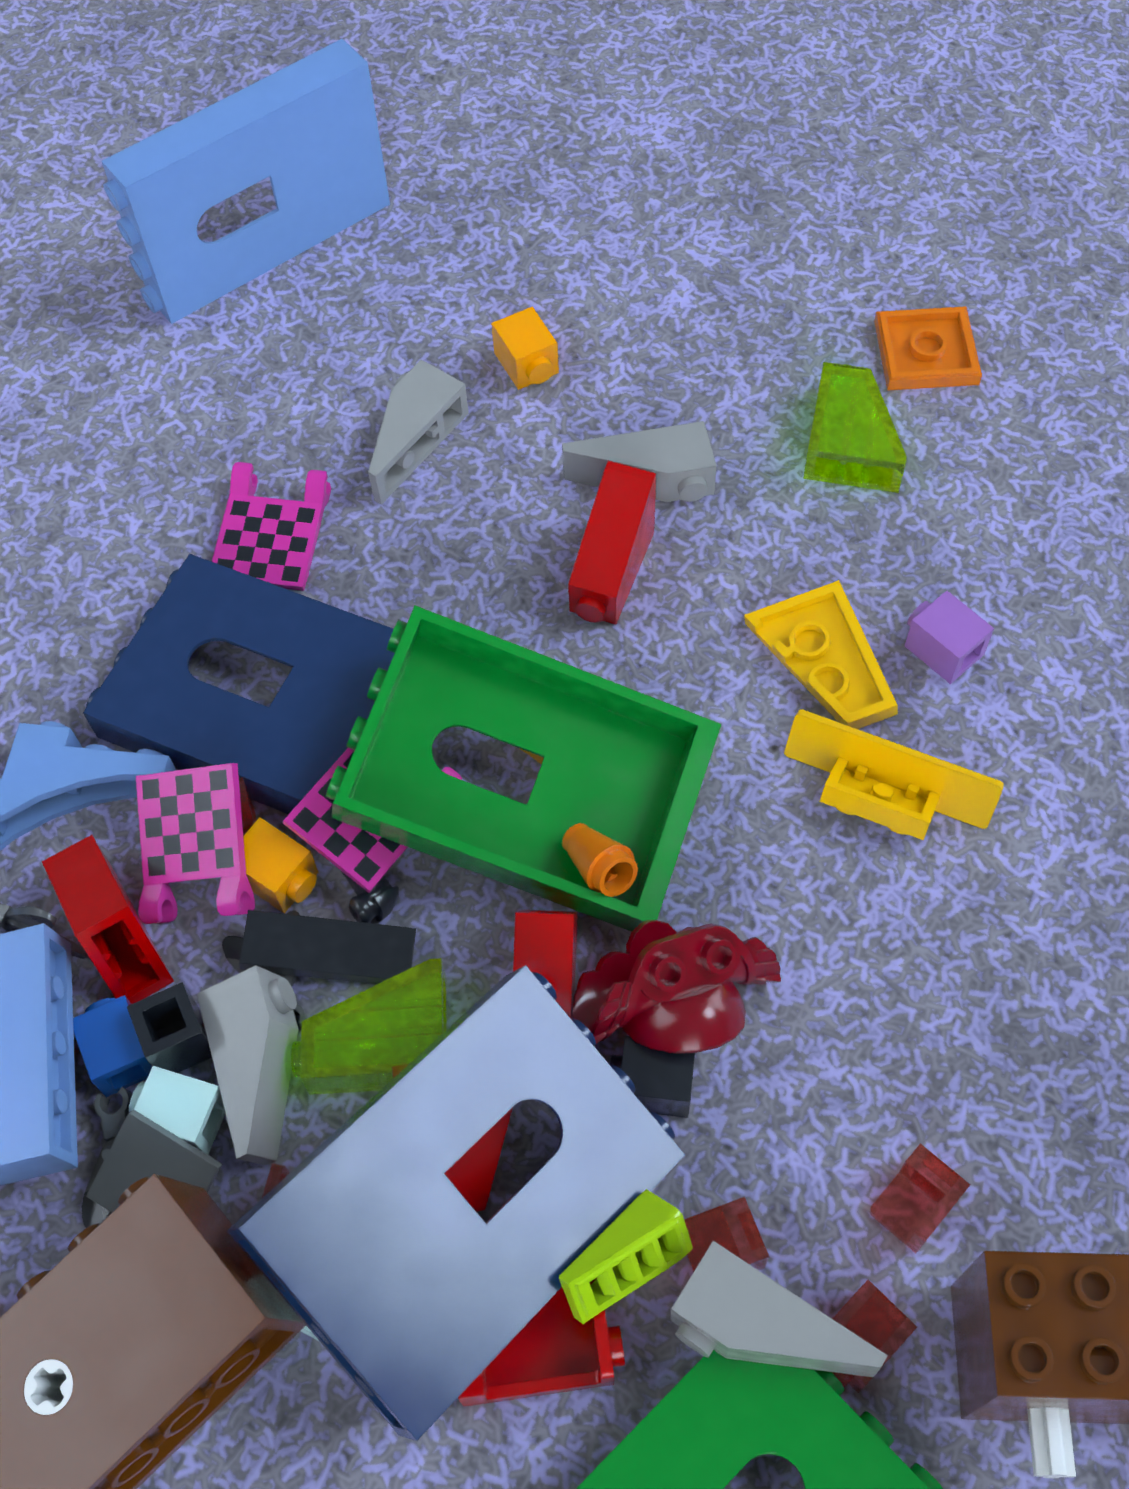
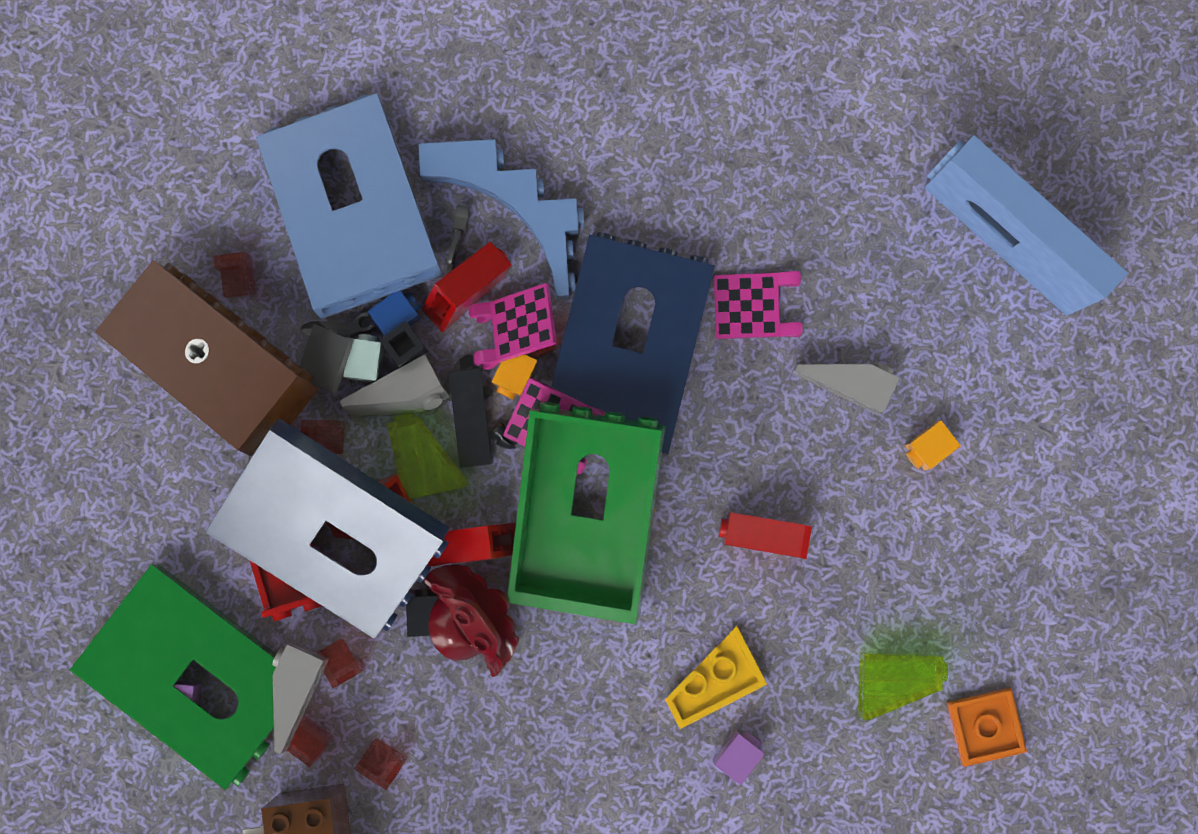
camera: 80 degrees right, 25 degrees up
lime slope [559,1189,693,1324] -> none
light grey slope [562,421,717,502] -> none
orange cone [562,823,638,897] -> none
yellow bracket [784,709,1004,840] -> none

